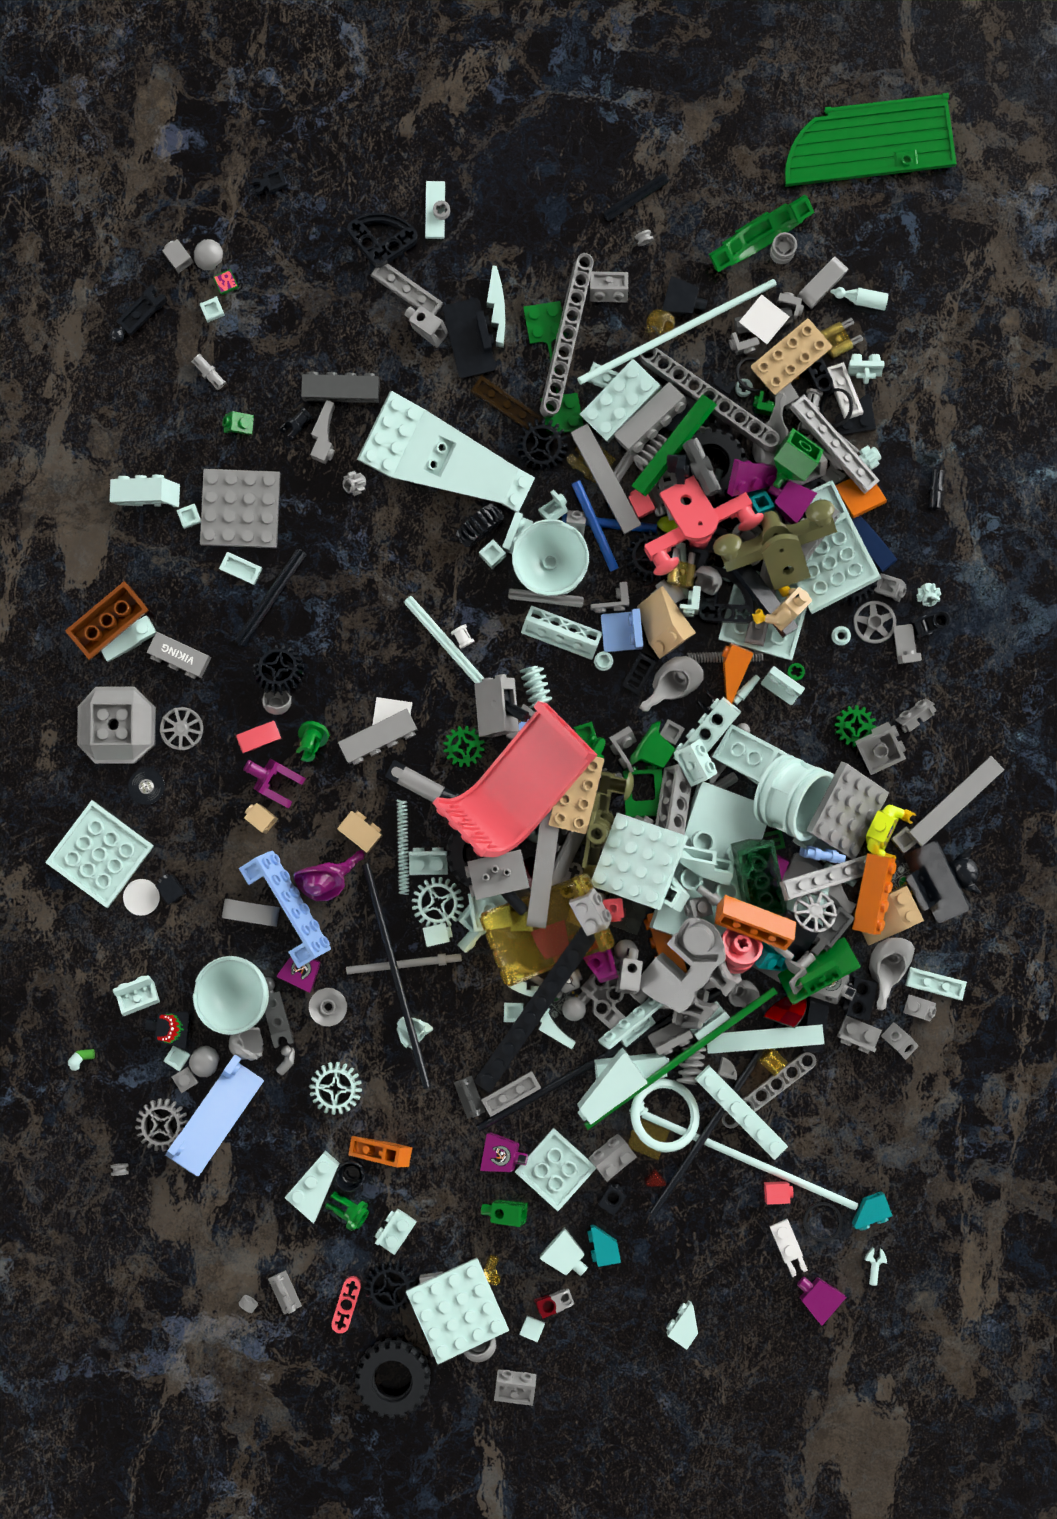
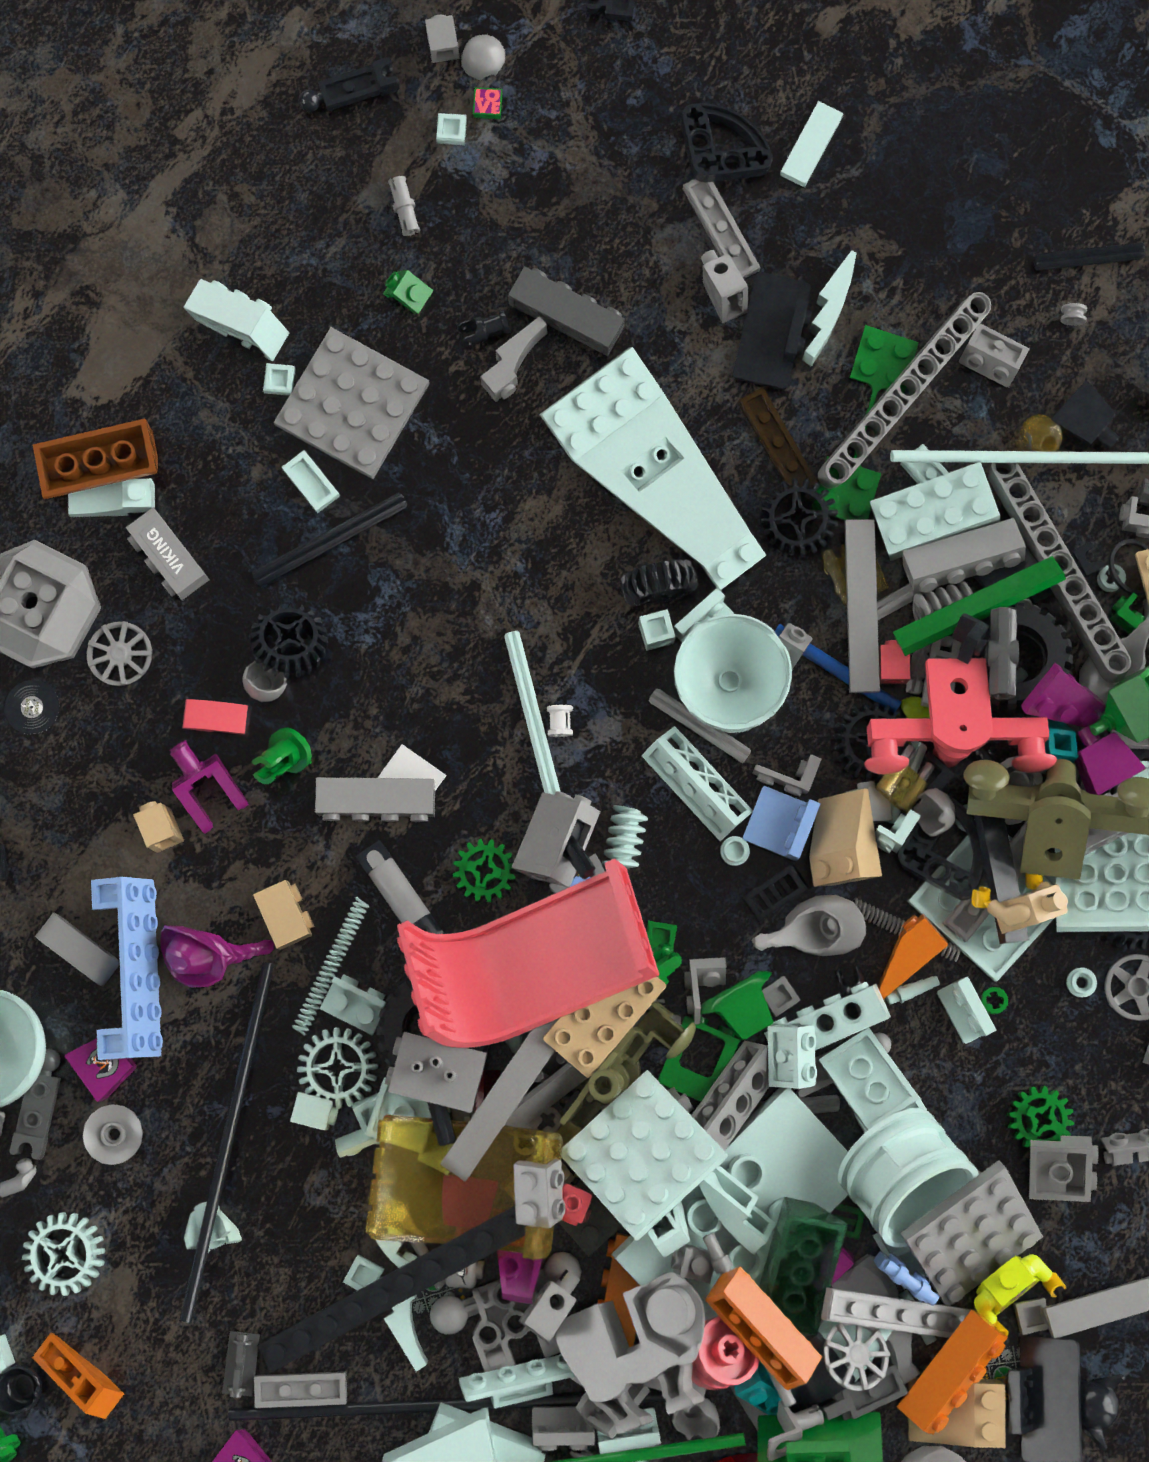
camera: 30 degrees right, 5 degrees down
light grey gear [343,471,366,496] -> none
light grey bar [346,953,462,974] -> none
light grey bush [433,200,450,220] -> none
light aqua bracket [538,490,568,520] -> none
blue piece [572,480,619,572] -> none

